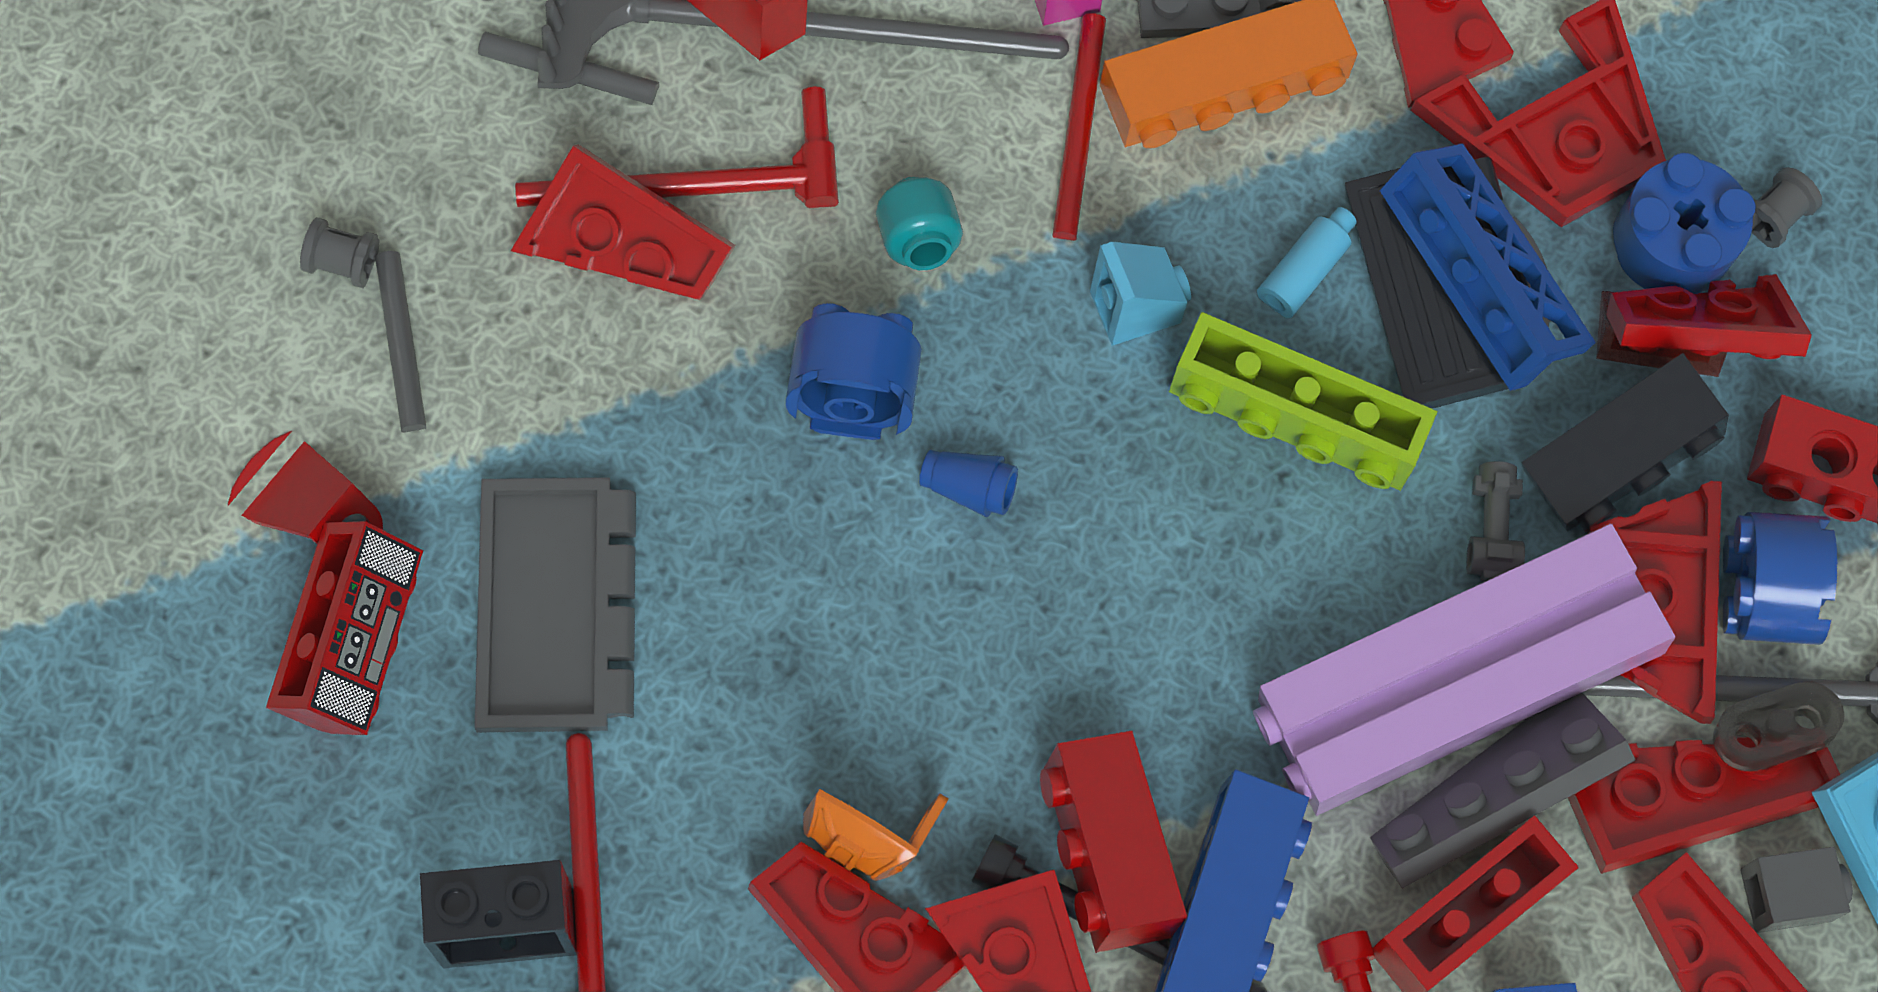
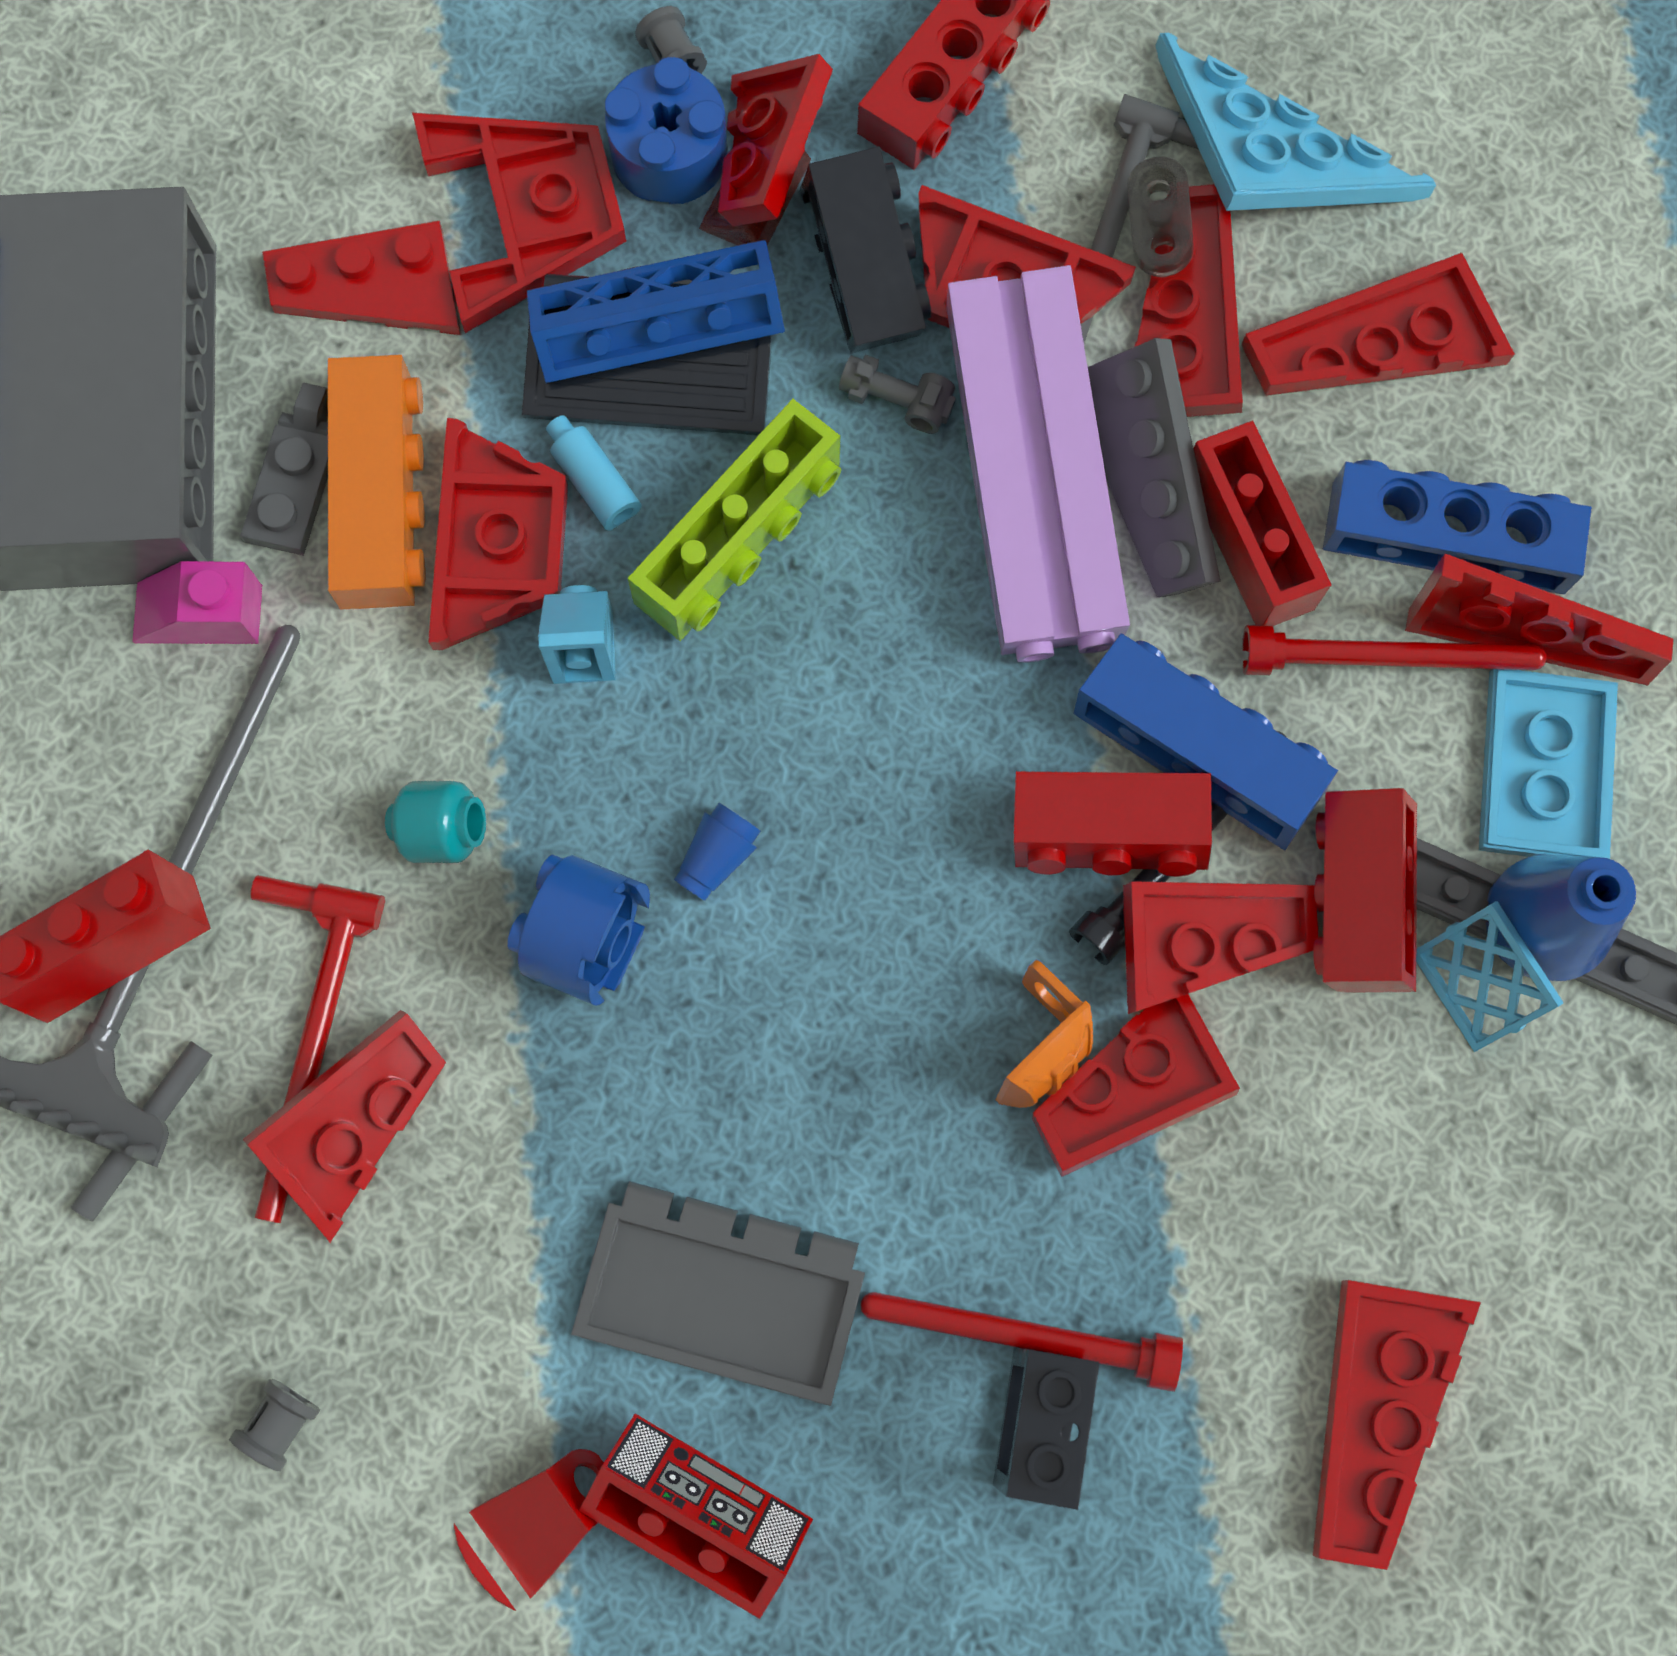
camera: 70 degrees left, 5 degrees up
dark grey bar [375,251,427,433] -> none
red bar [1052,13,1106,241] -> none
blue brick [1723,512,1837,645] -> none
dark grey brick [1740,847,1853,933] -> none
none -> red wing [428,418,568,650]

